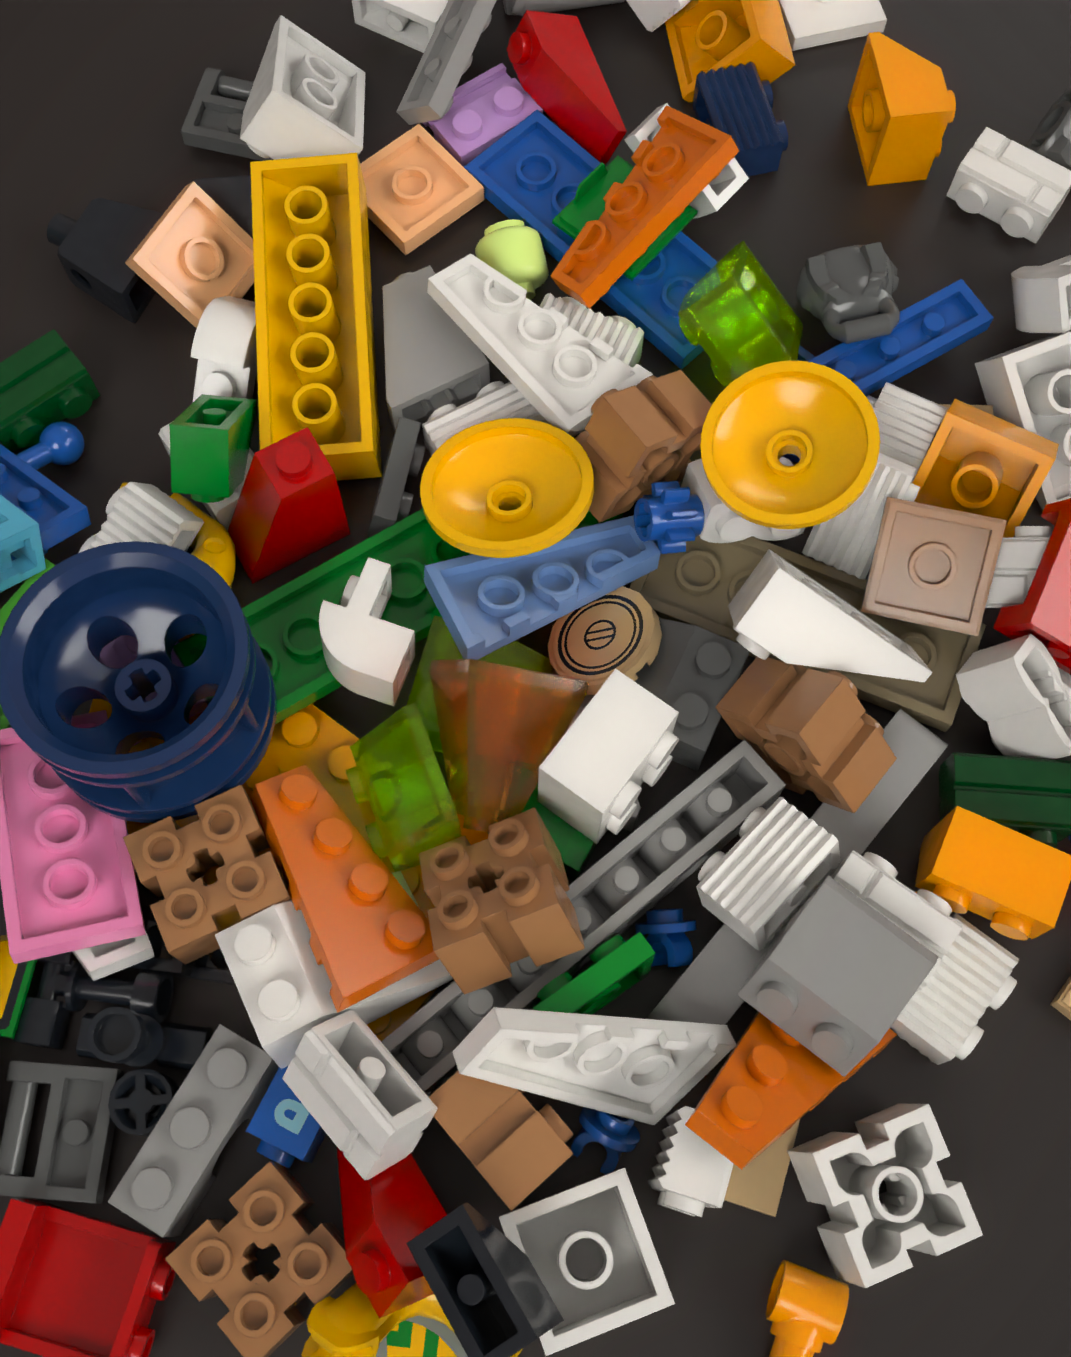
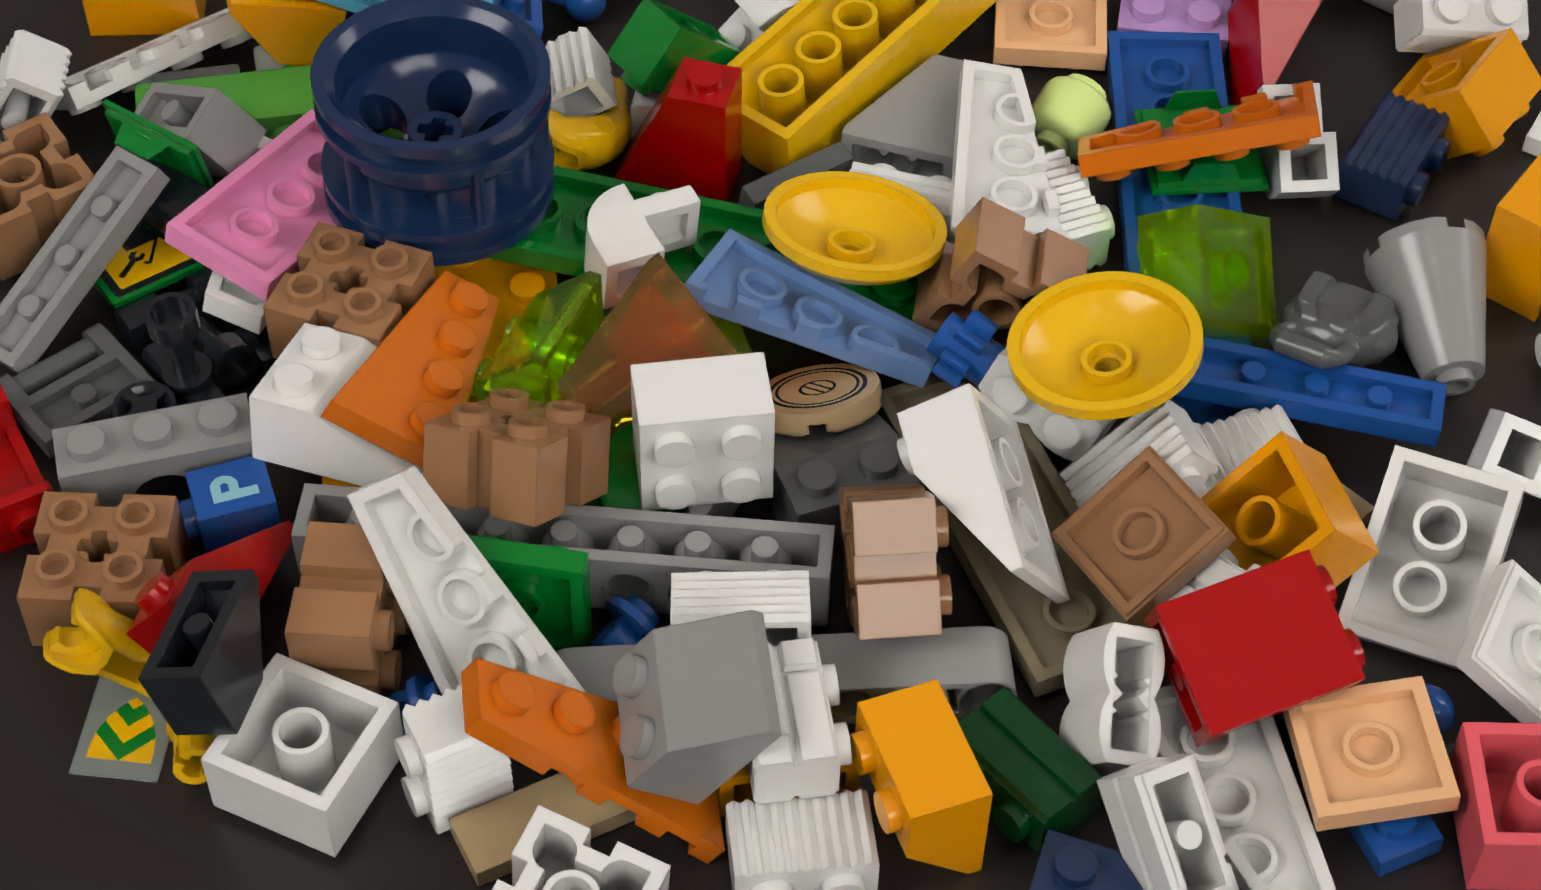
camera: 45 degrees right, 20 degrees down
white brick [282,1009,438,1180] -> none
none -> light grey cone [1363,217,1487,396]

